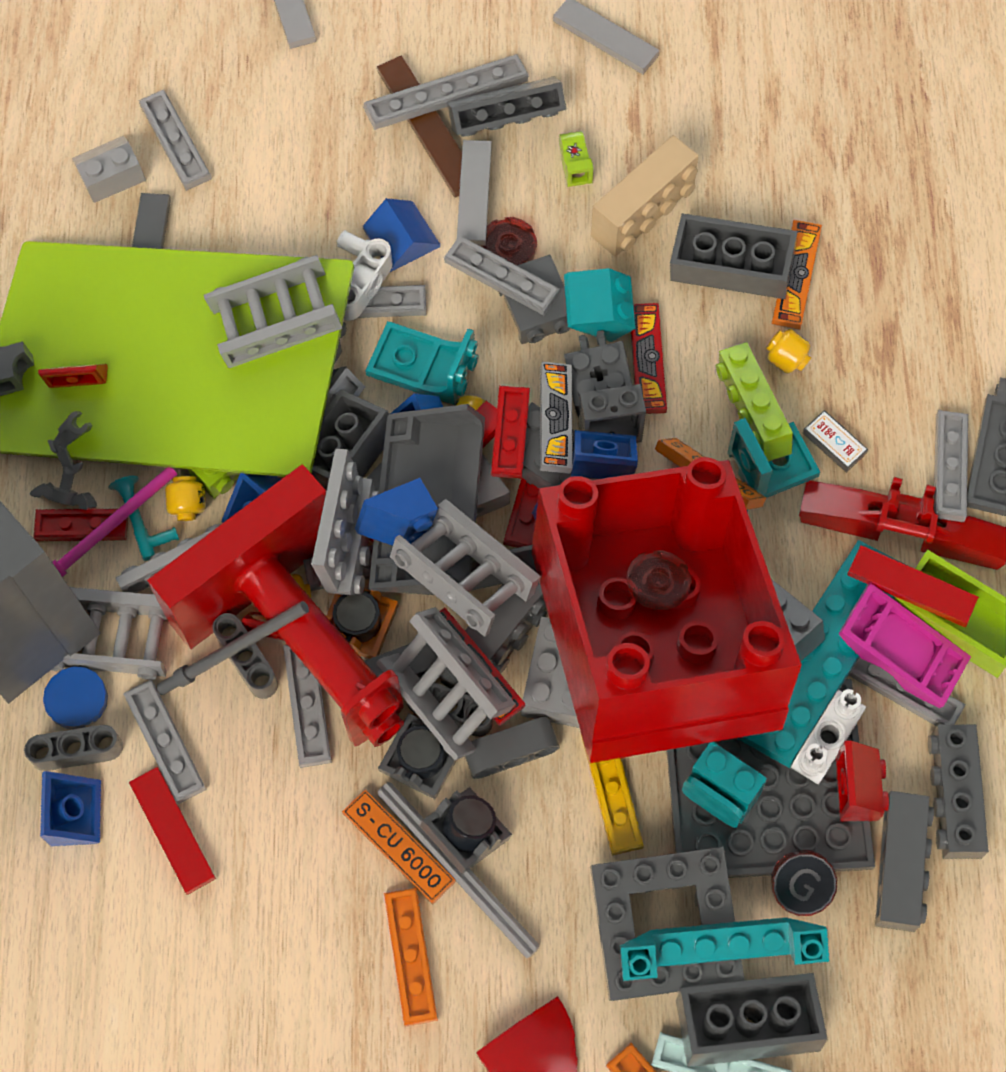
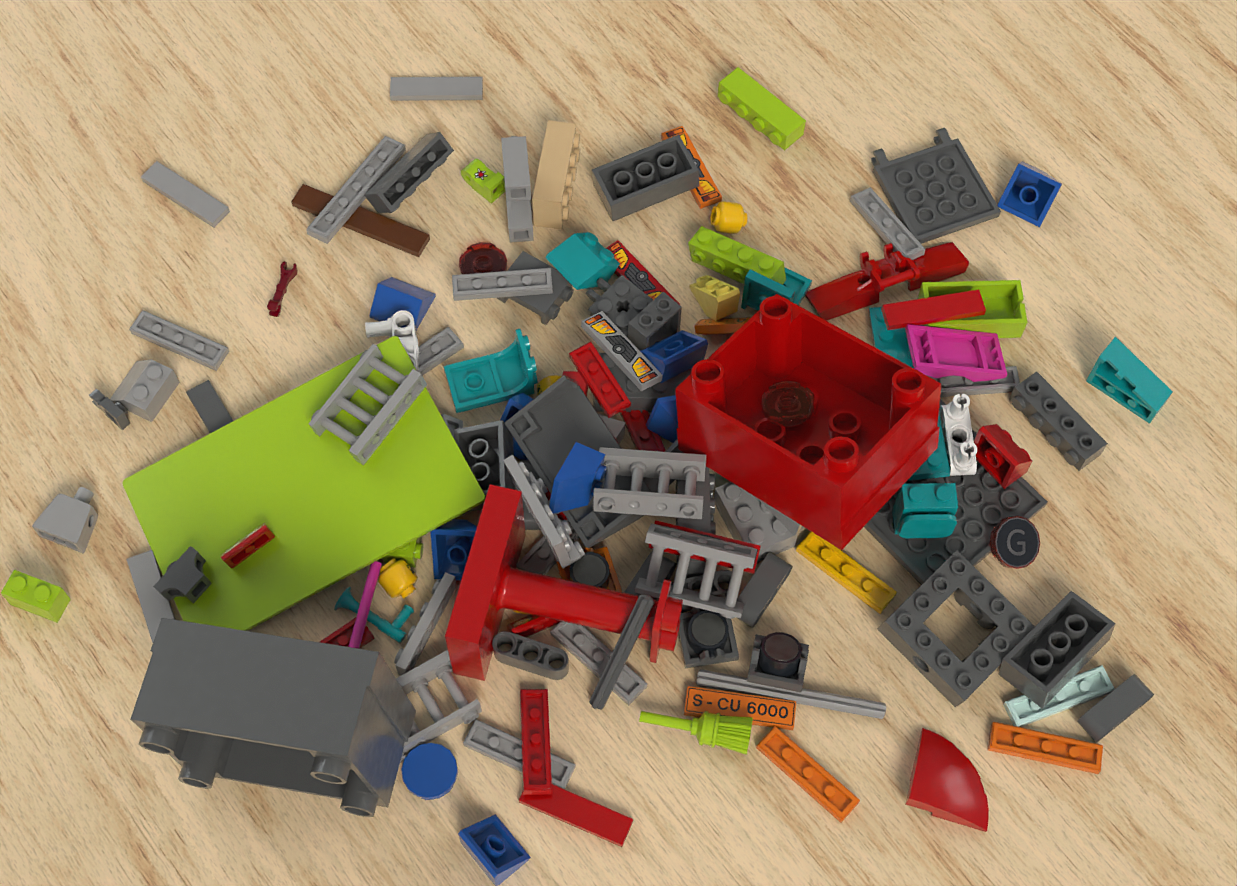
camera: 40 degrees left, 5 degrees down
dark grey beam [24,725,123,771] -> none
dark grey piece [30,411,97,510] -> none
dark grey bar [157,601,309,695] -> none
light grey tile [457,140,492,246] -> none
teal slope [620,917,829,981] -> none
tile [803,410,869,473] -> none
dark grey brick [875,791,934,932] -> none
none -> dark grey plate [89,389,130,430]
none -> dark red piece [267,261,298,317]
none -> light grey arch [501,136,534,243]
none -> red tile [520,689,552,795]
none -> dark grey axle [589,594,655,710]
none -> lime piece [639,711,753,755]
none -> light yellow slope [689,275,740,321]
none -> lime brick [717,67,806,151]

